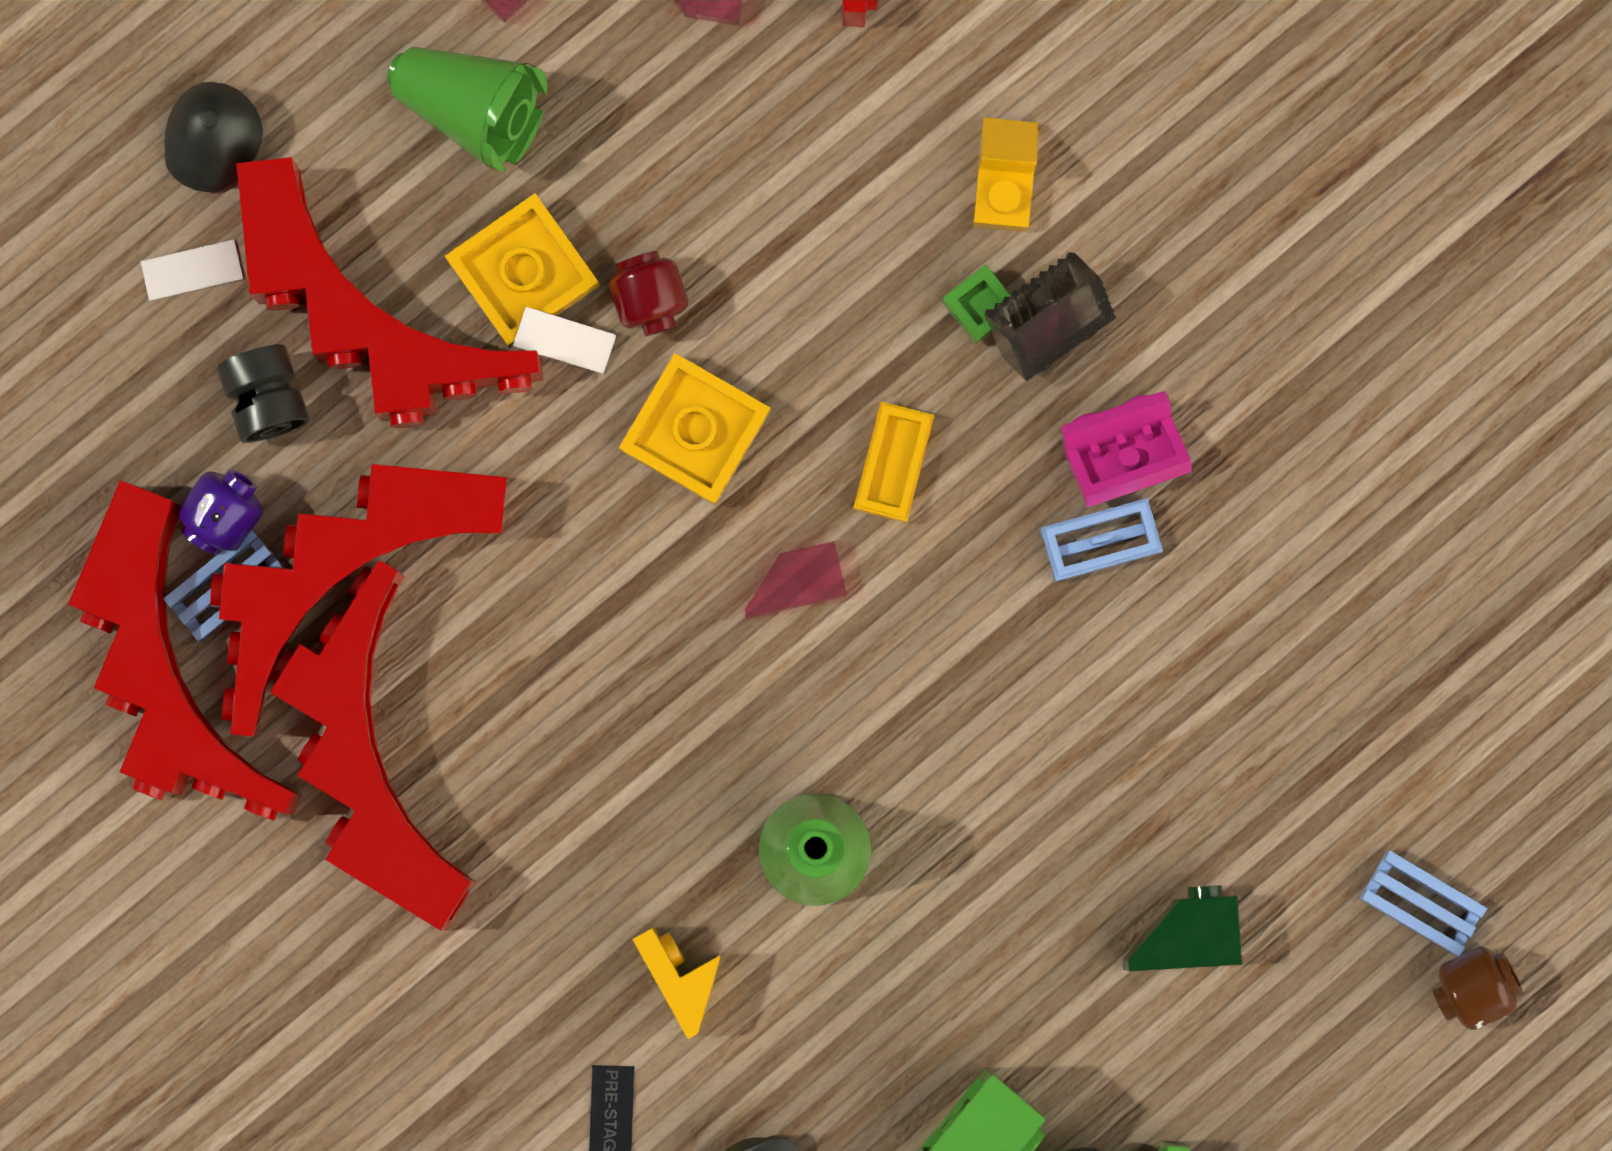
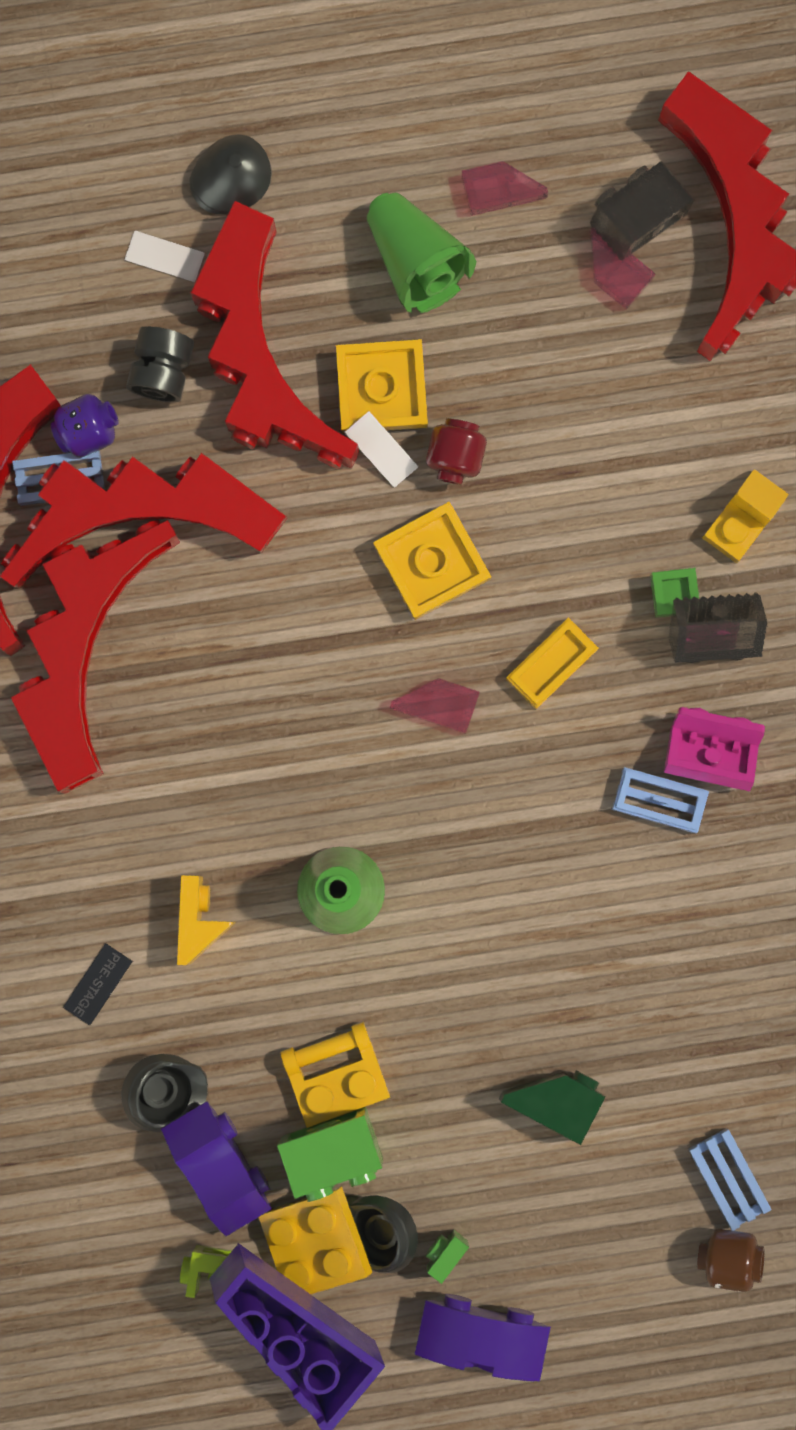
camera: 35 degrees right, 0 degrees up
none -> yellow plate [280,1021,390,1128]

